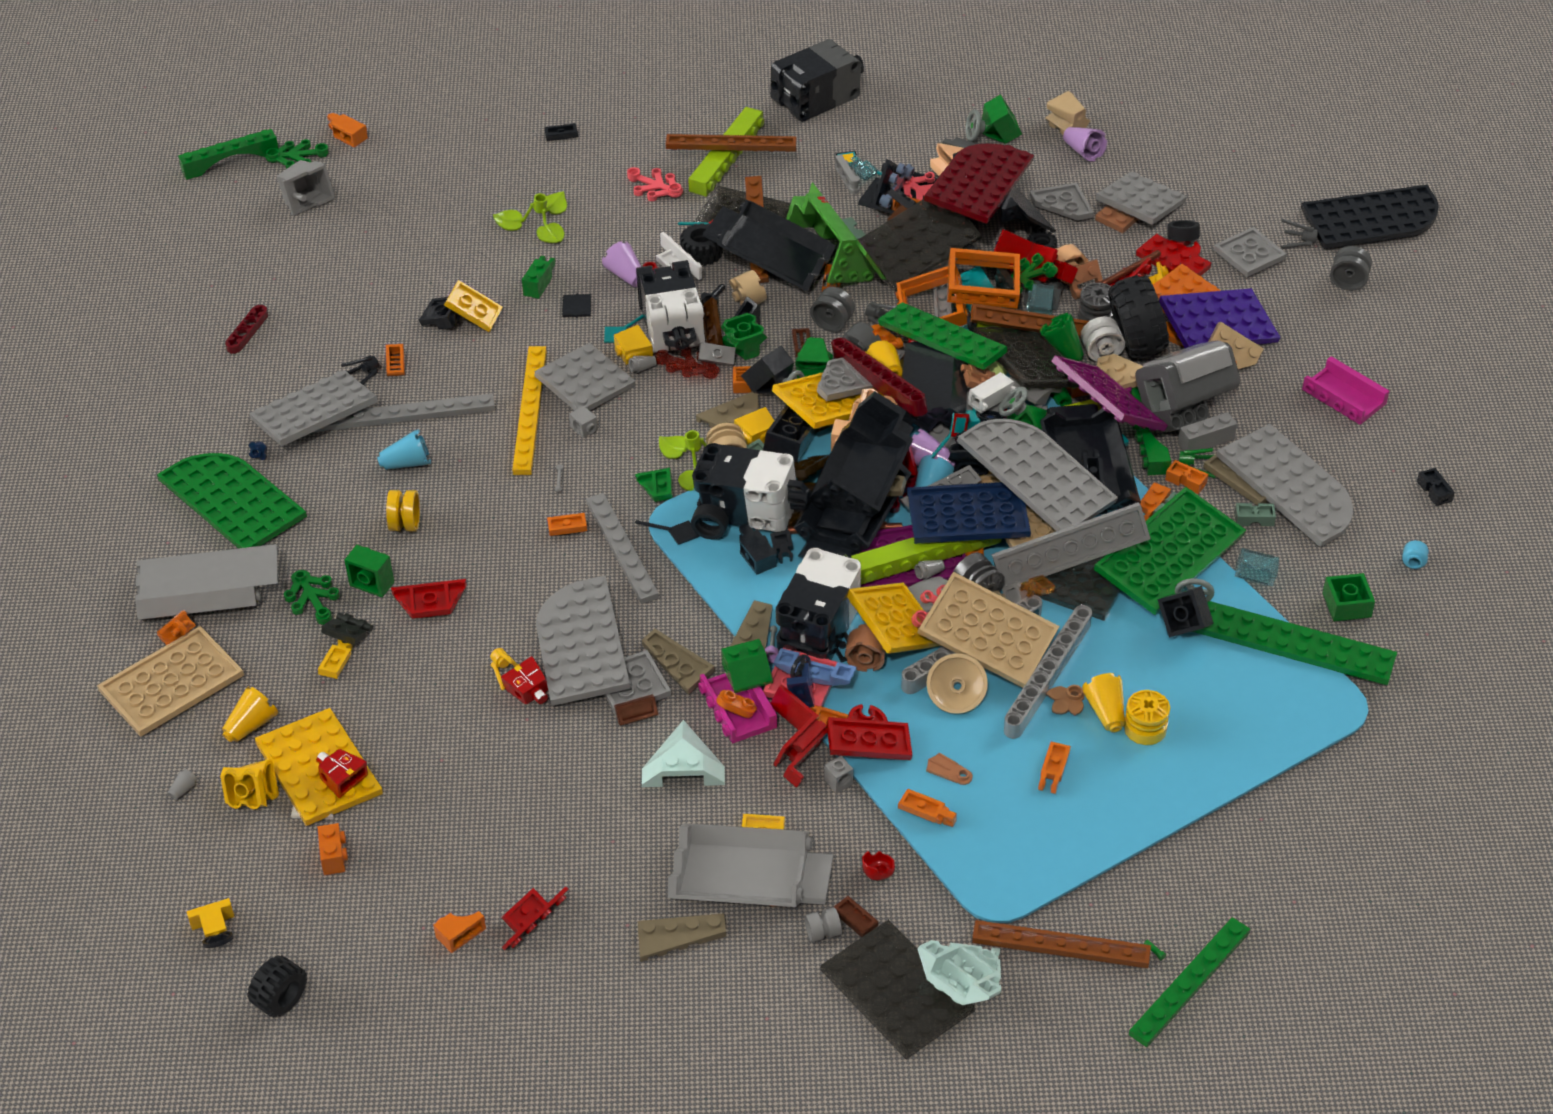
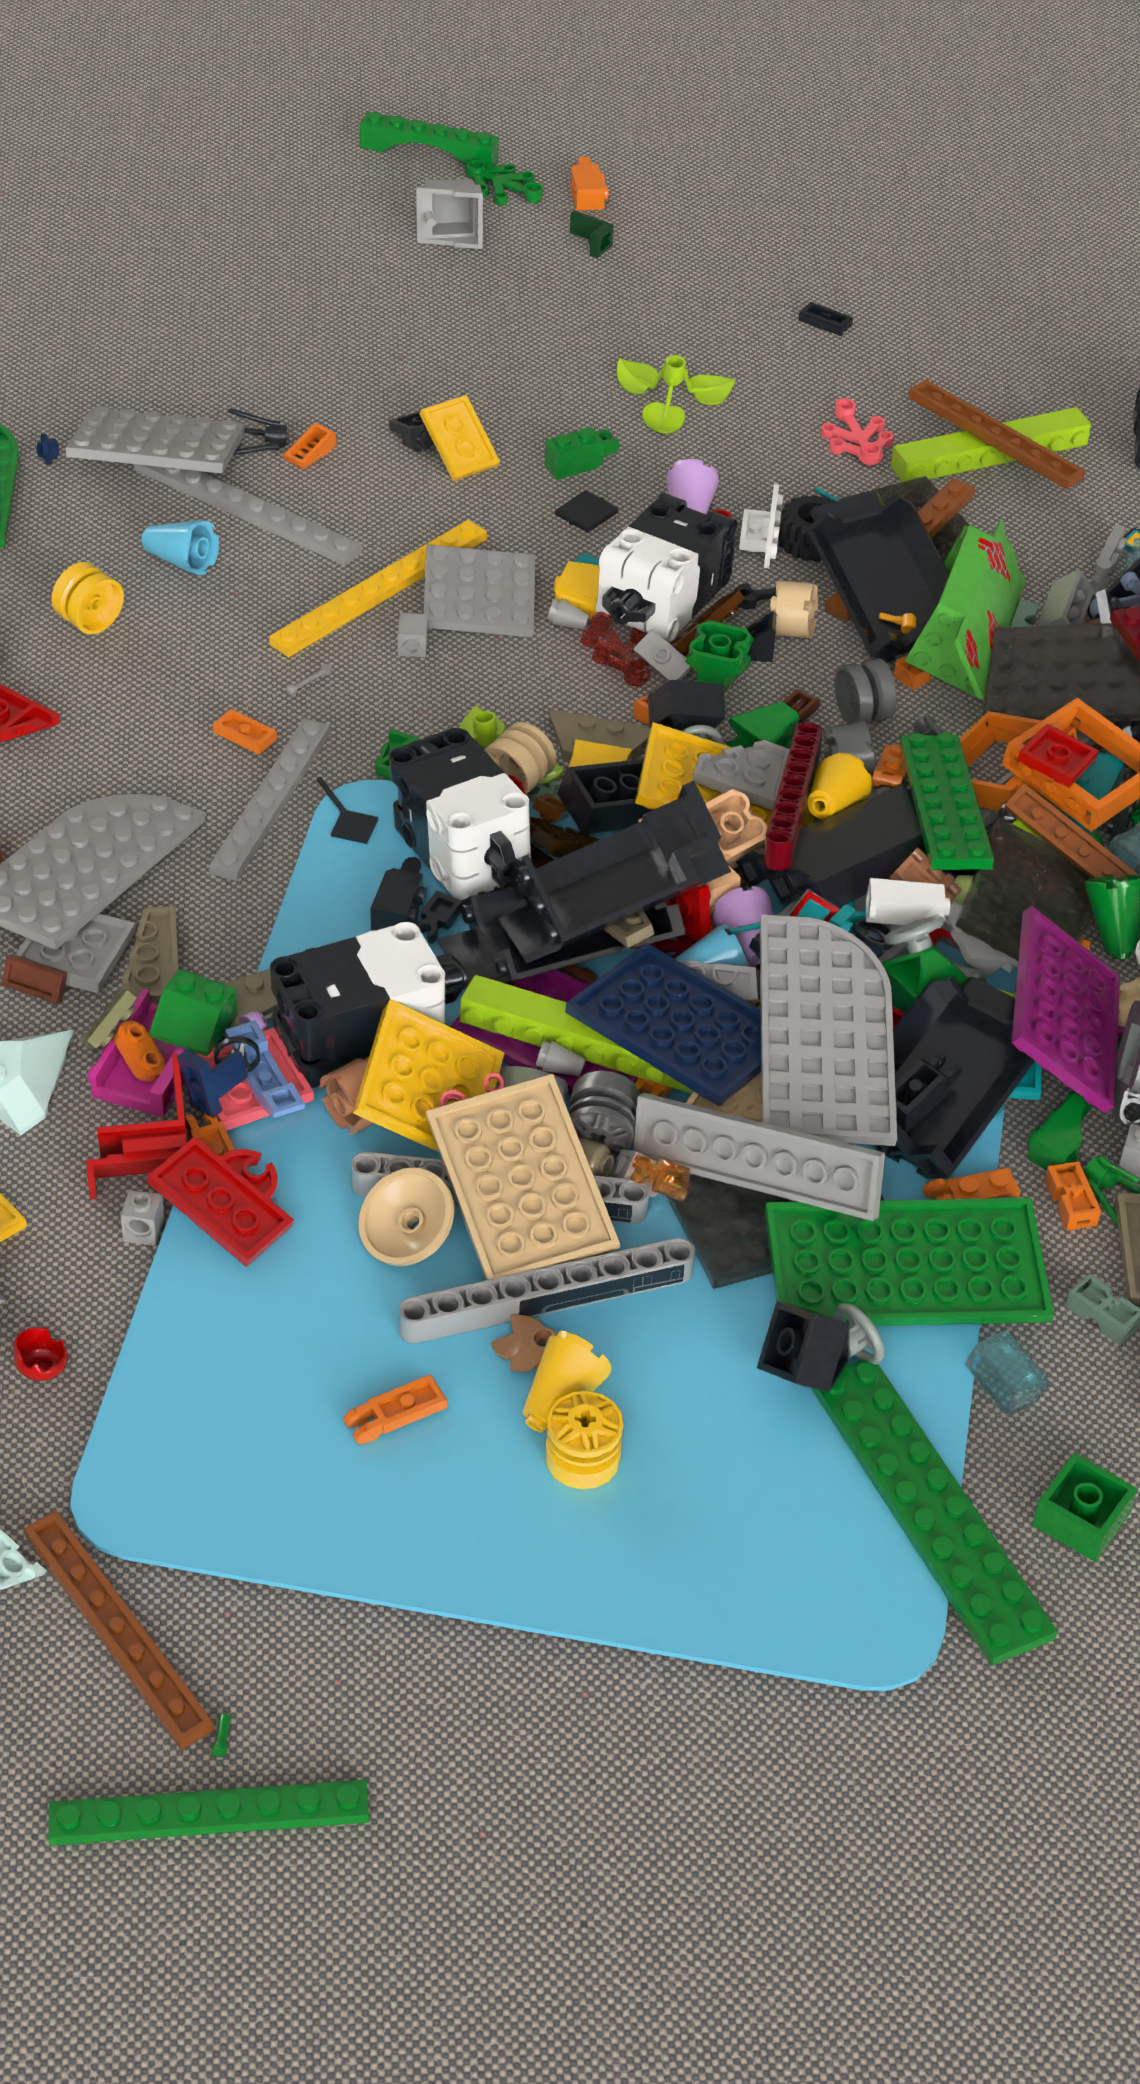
camera: 40 degrees right, 0 degrees up
dark red beam [225,305,268,354] -> none
black tyre [691,504,729,540] -> none
orange hinge [898,789,957,827] -> none
nougat piece [926,753,973,785] -> none
none -> olive plate [78,990,137,1051]
none -> dark green bracket [570,210,614,258]
none -> light orange hand [879,612,917,634]
none -> red plate [1017,724,1099,788]
none -> light grey brick [1036,569,1095,648]

